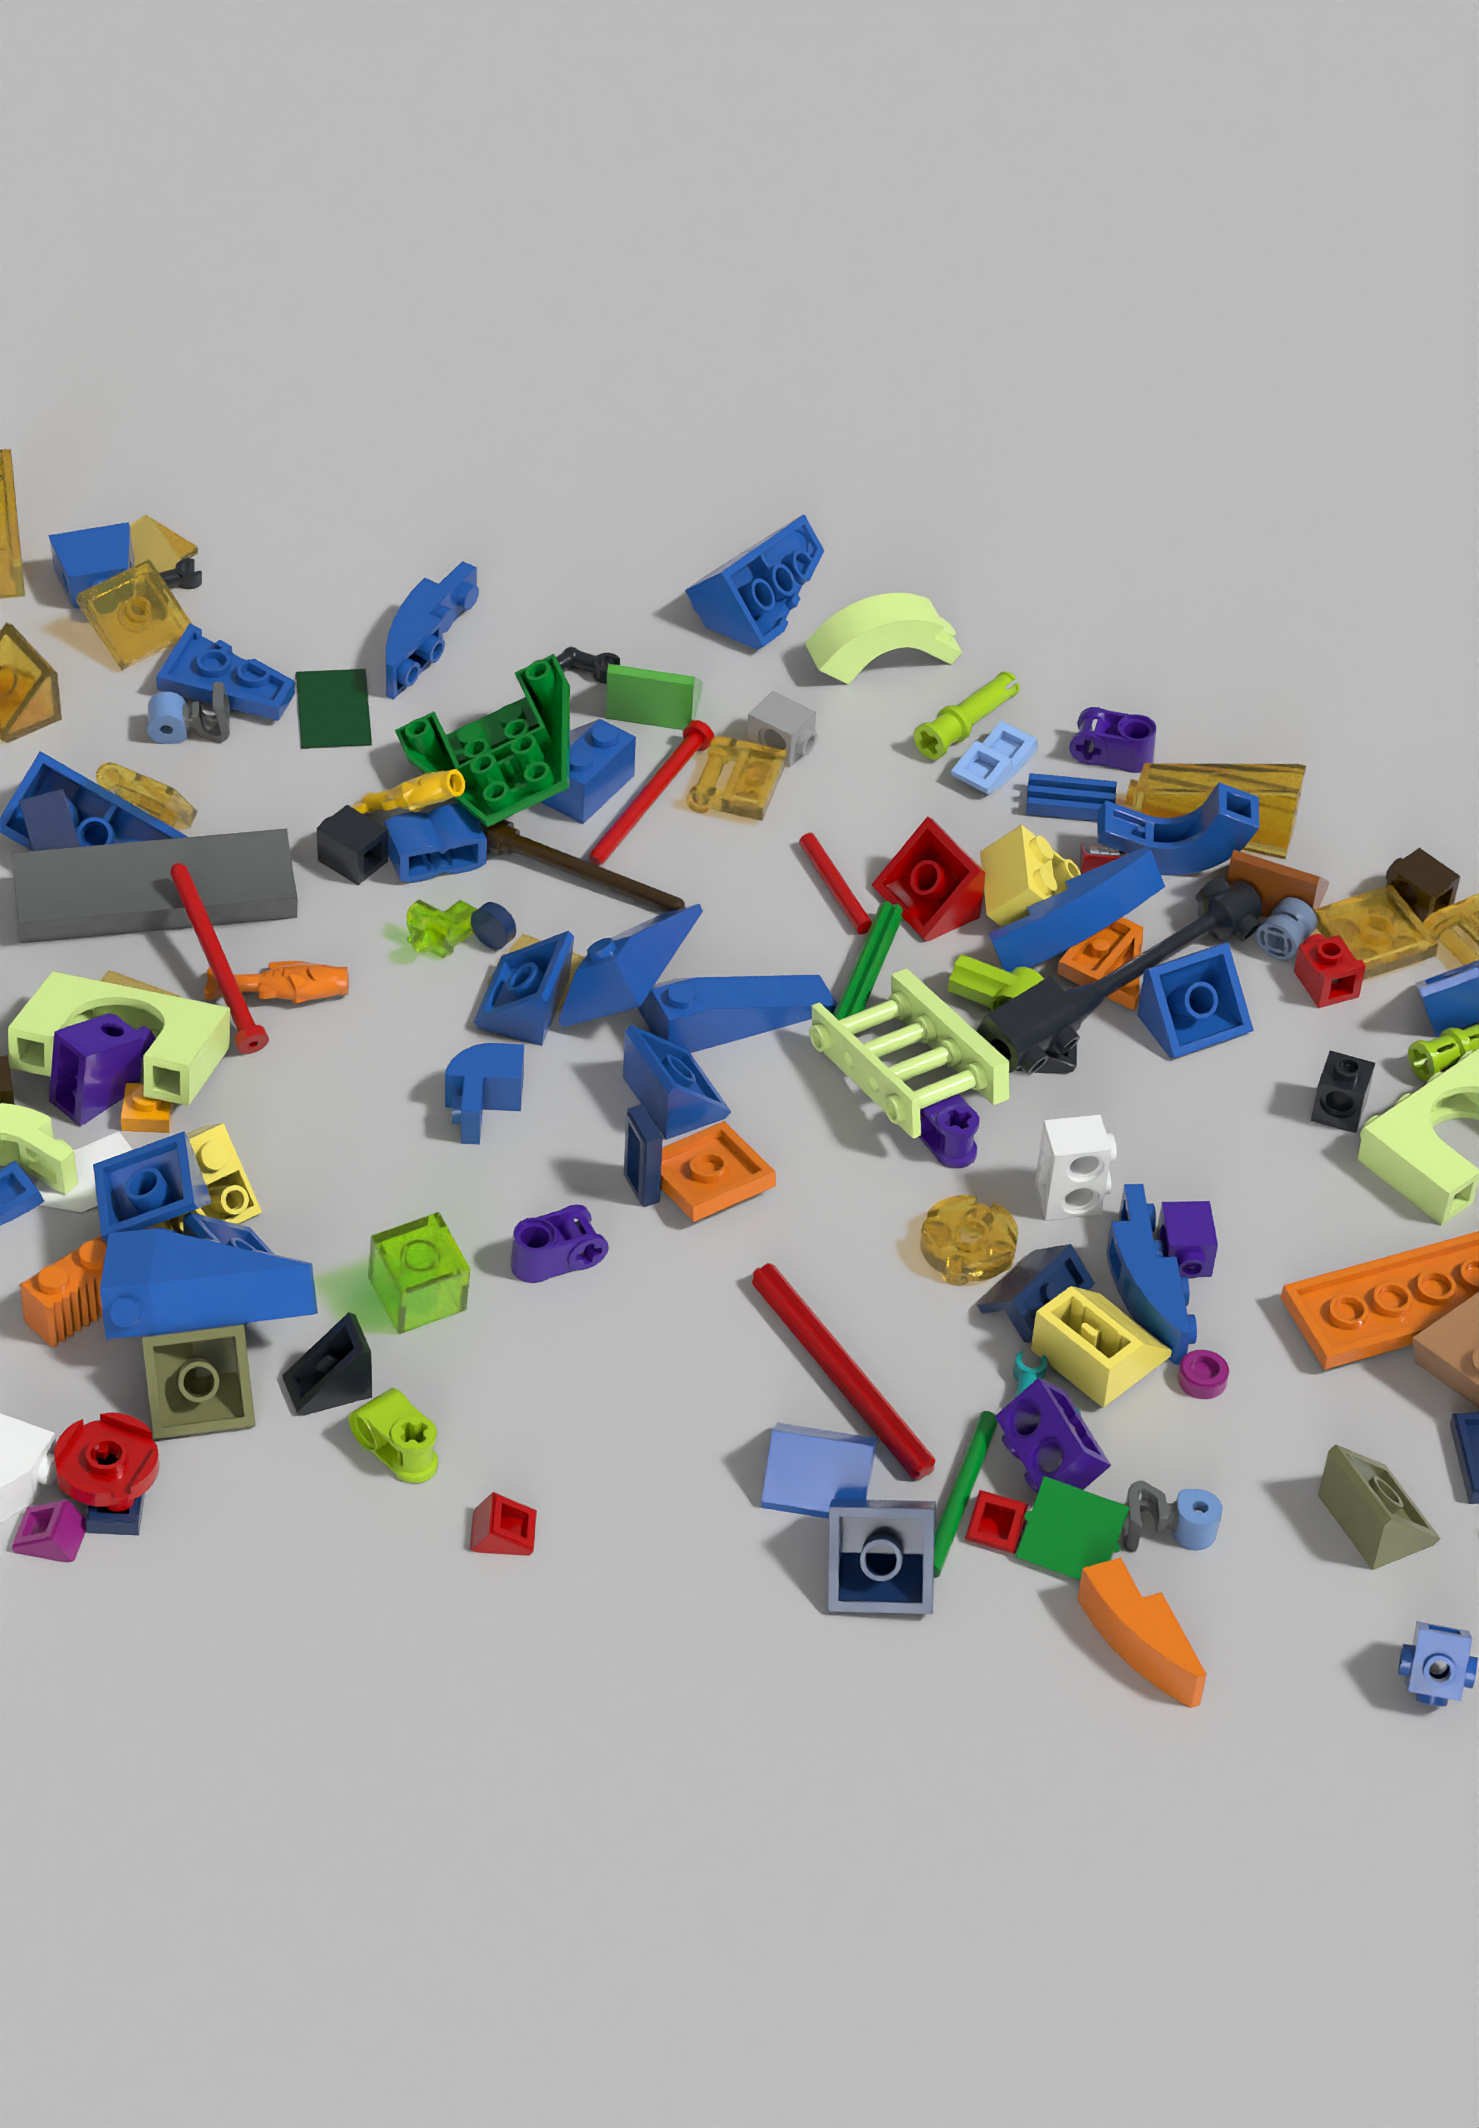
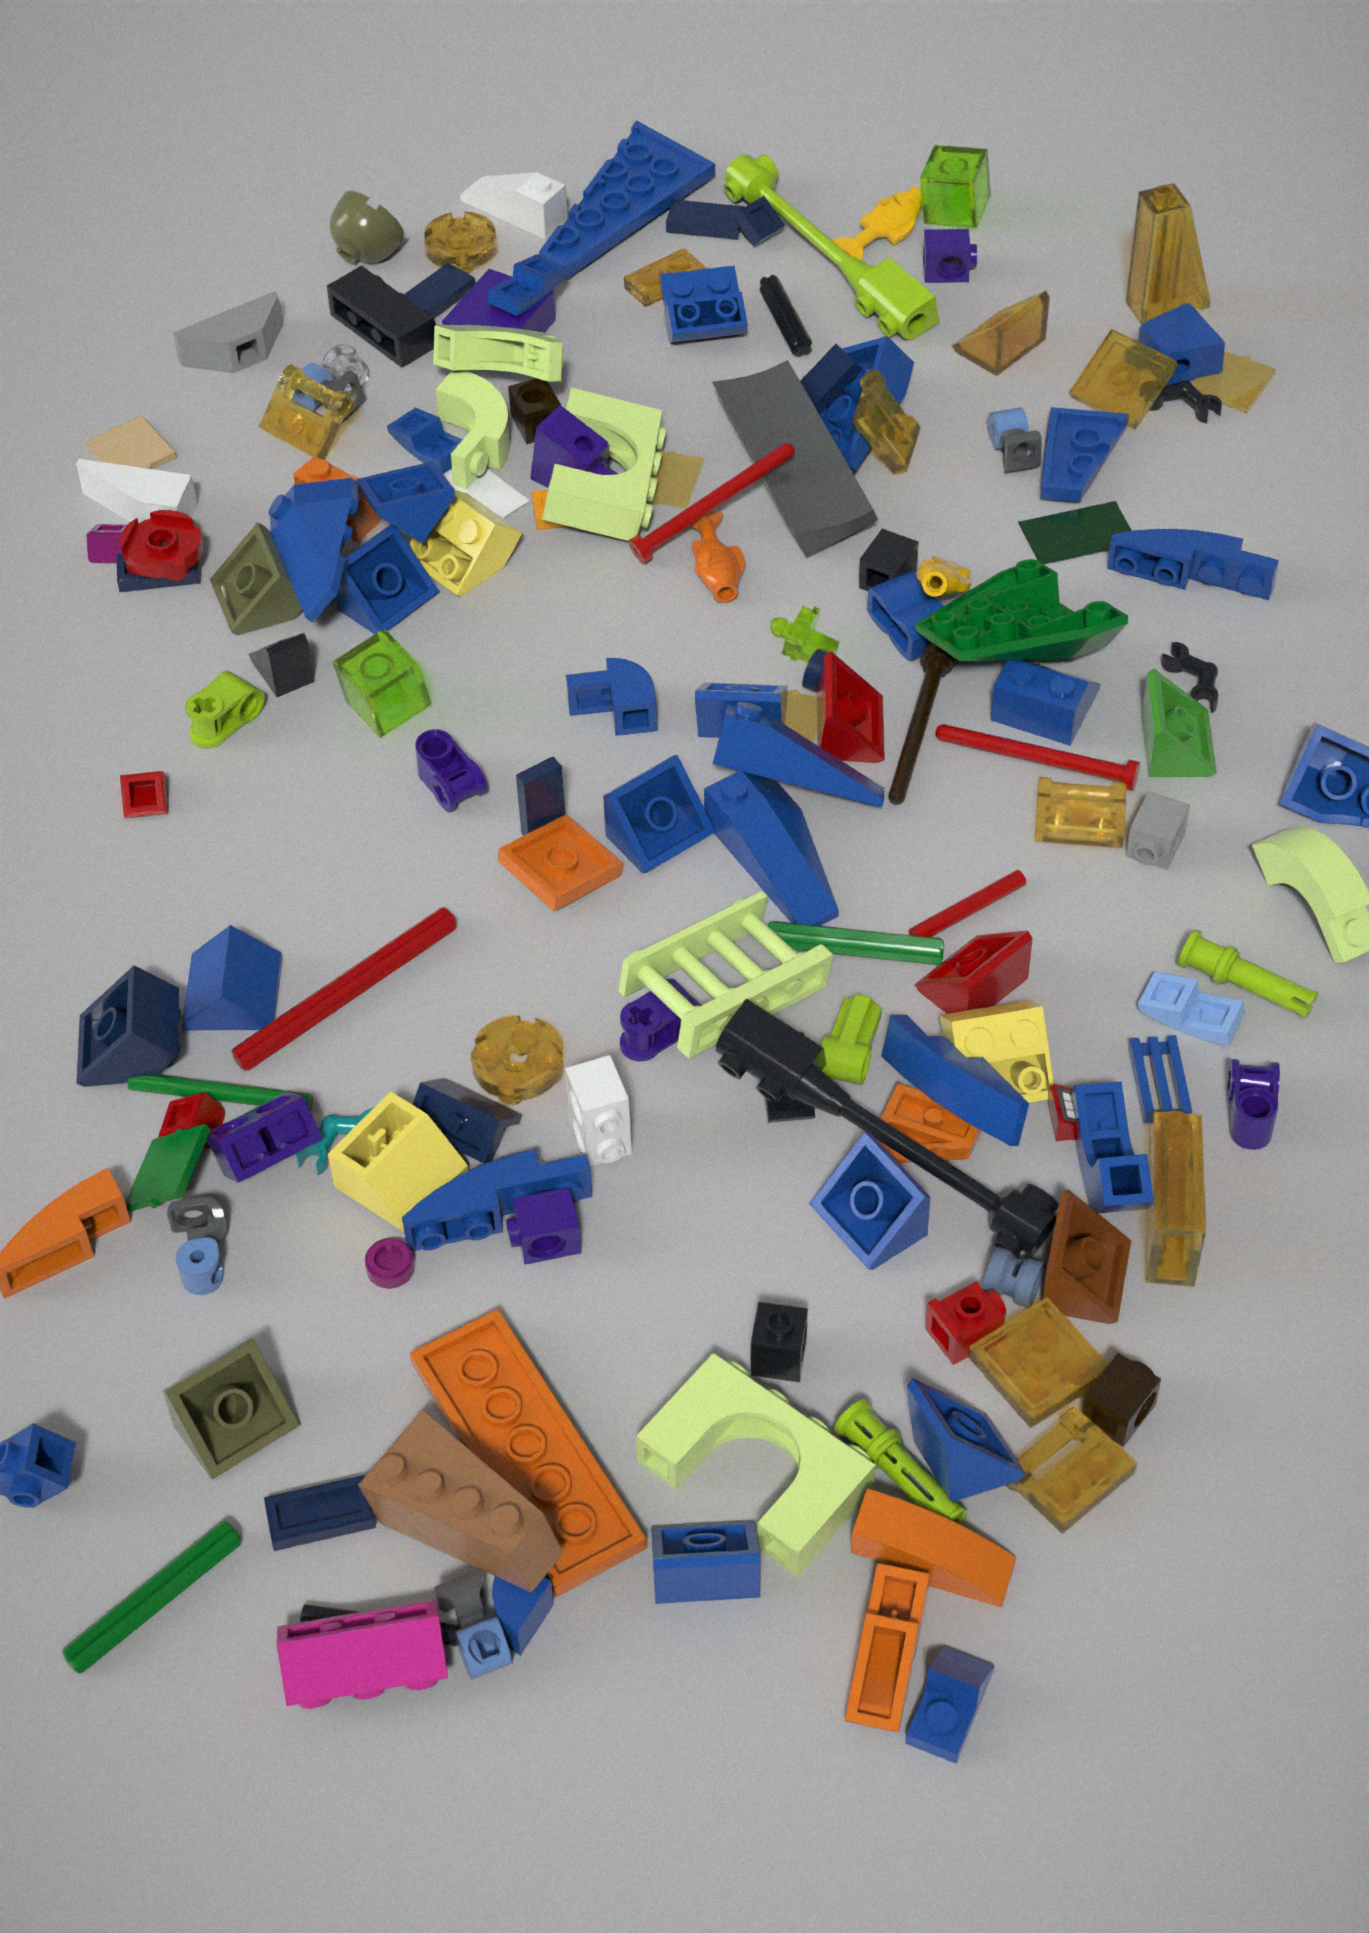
camera: 85 degrees right, 5 degrees up
none -> red slope [817,651,885,763]

